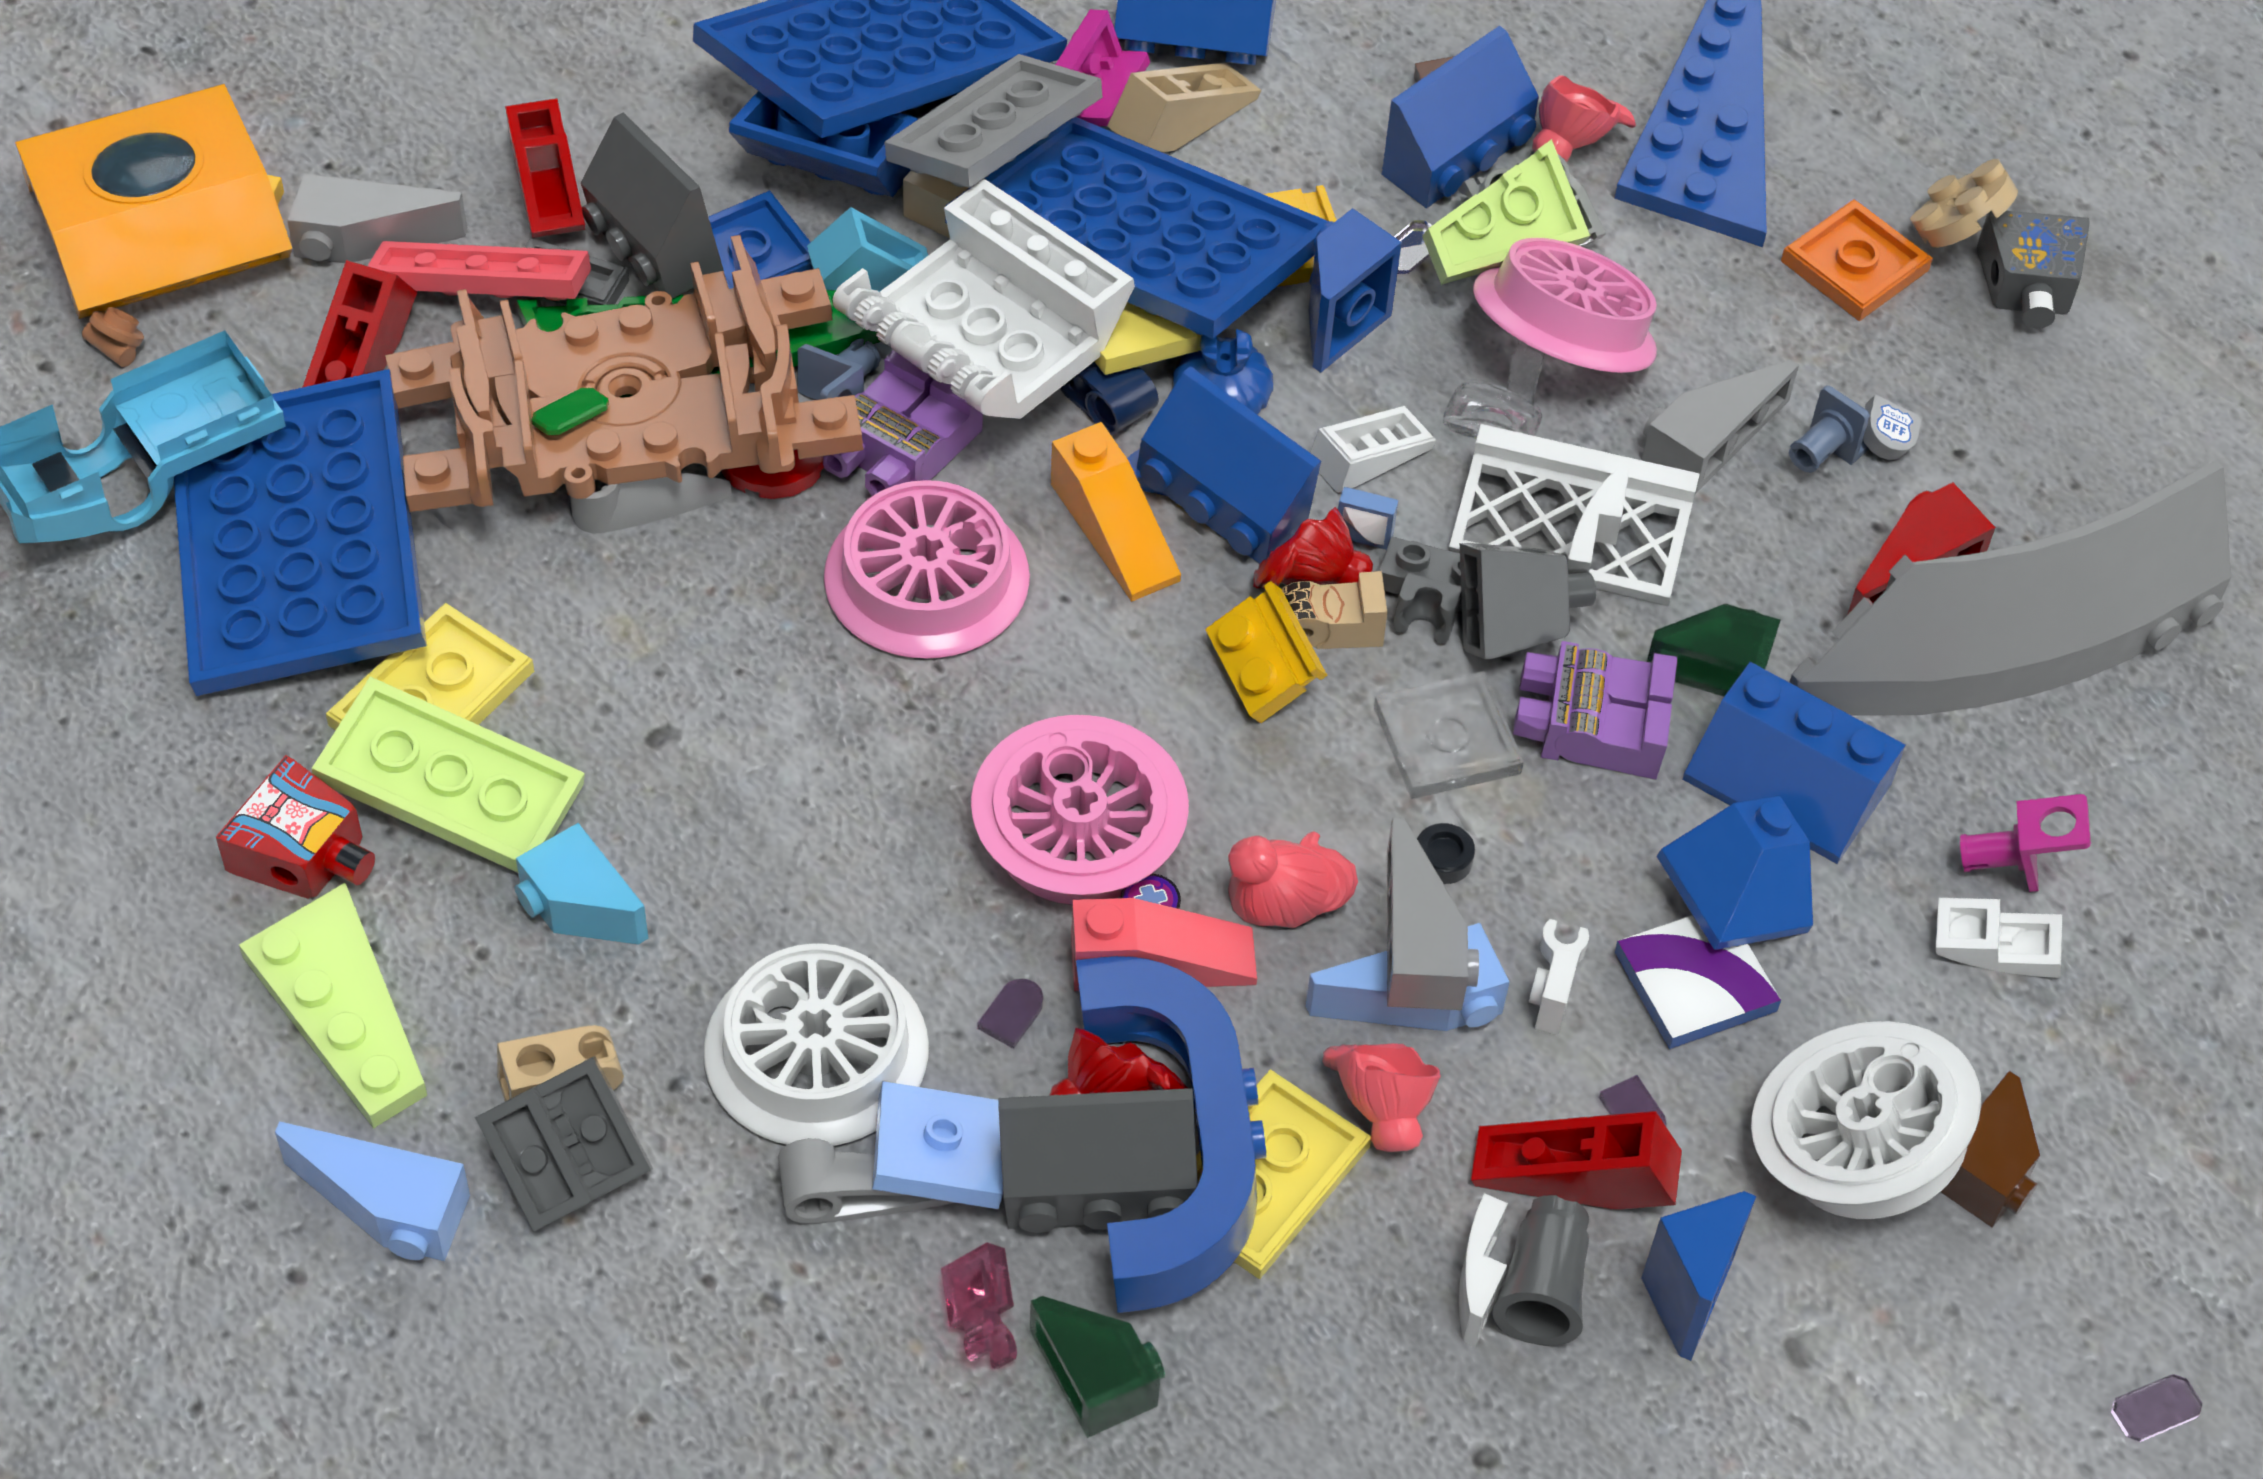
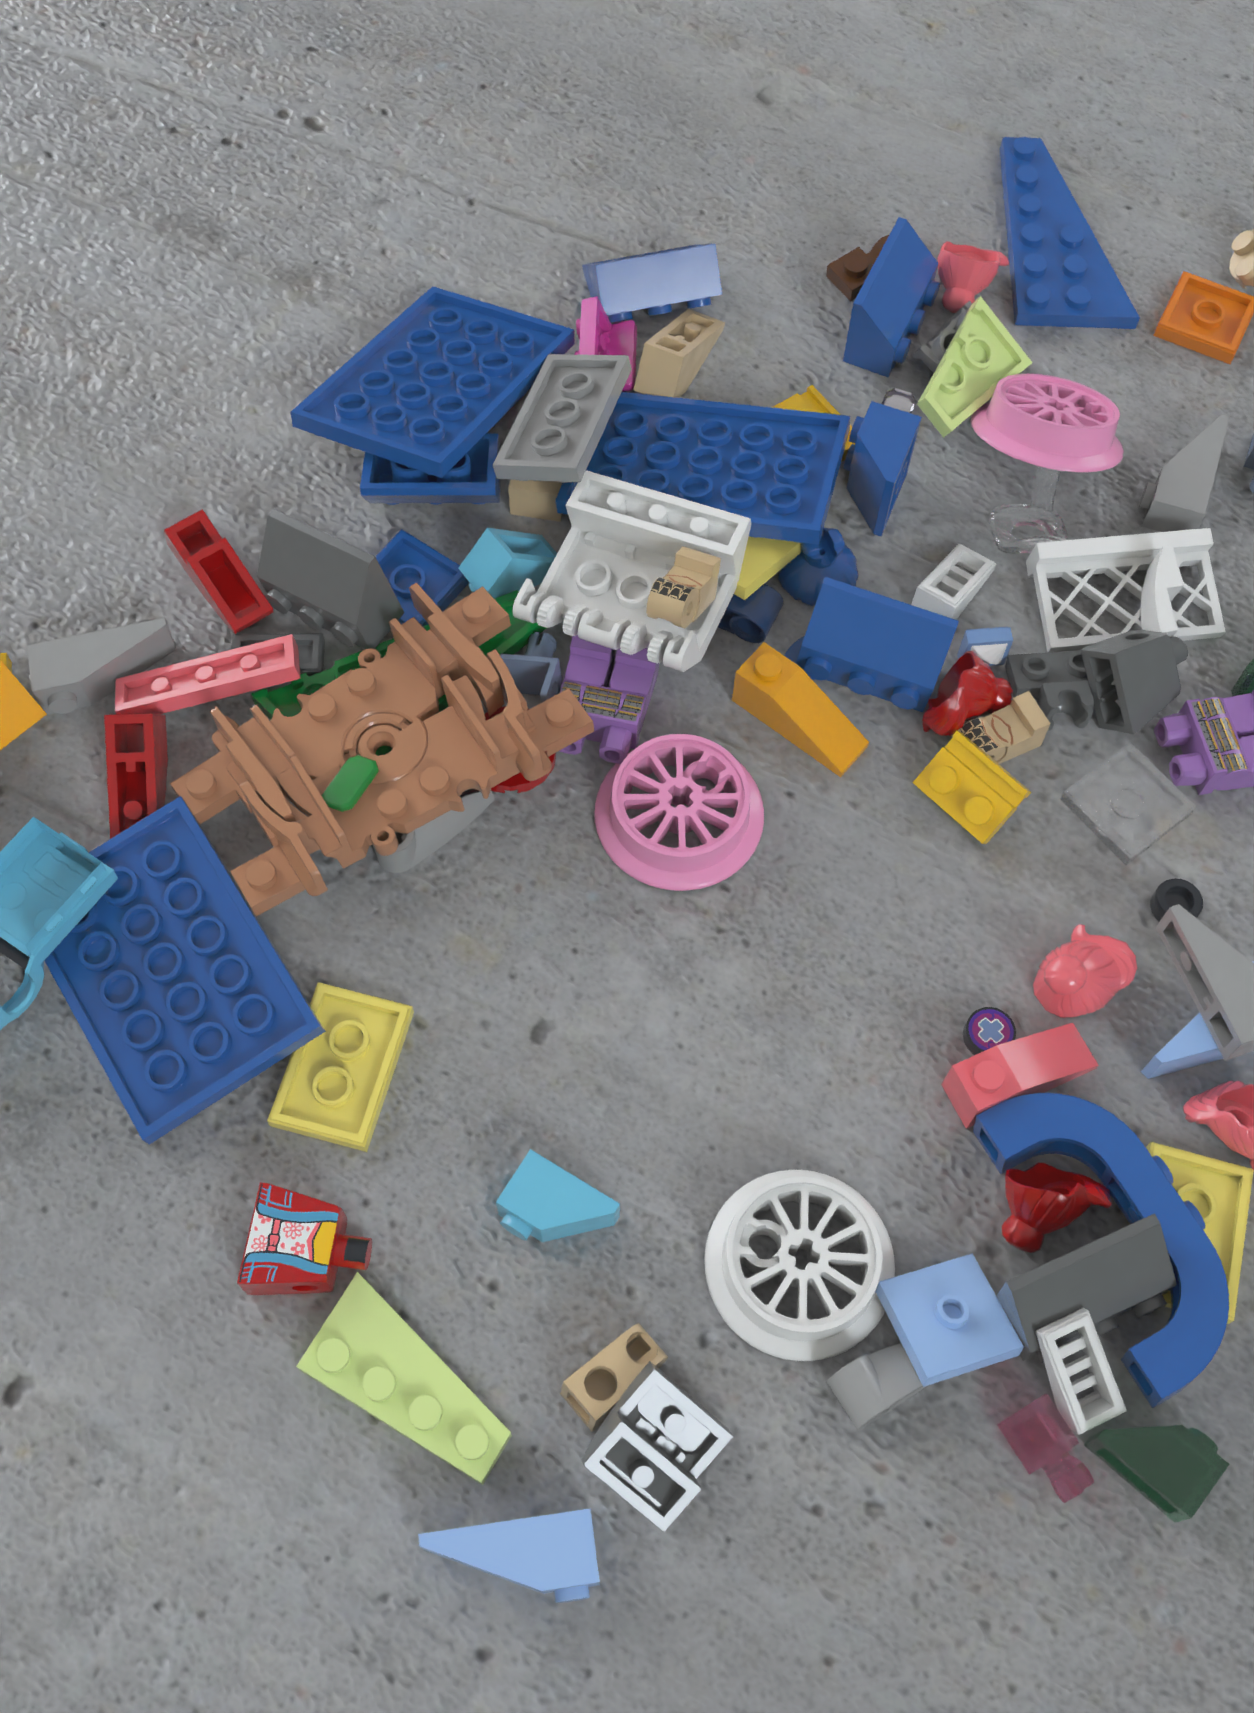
camera: 20 degrees left, 10 degrees up
yellowish green plate [312,676,585,873] -> none
bright pink piece [971,715,1189,905] -> none
clear purple piece [977,979,1043,1049] -> none
none -> tan leg [646,546,721,629]
none -> white slope [1036,1308,1127,1435]

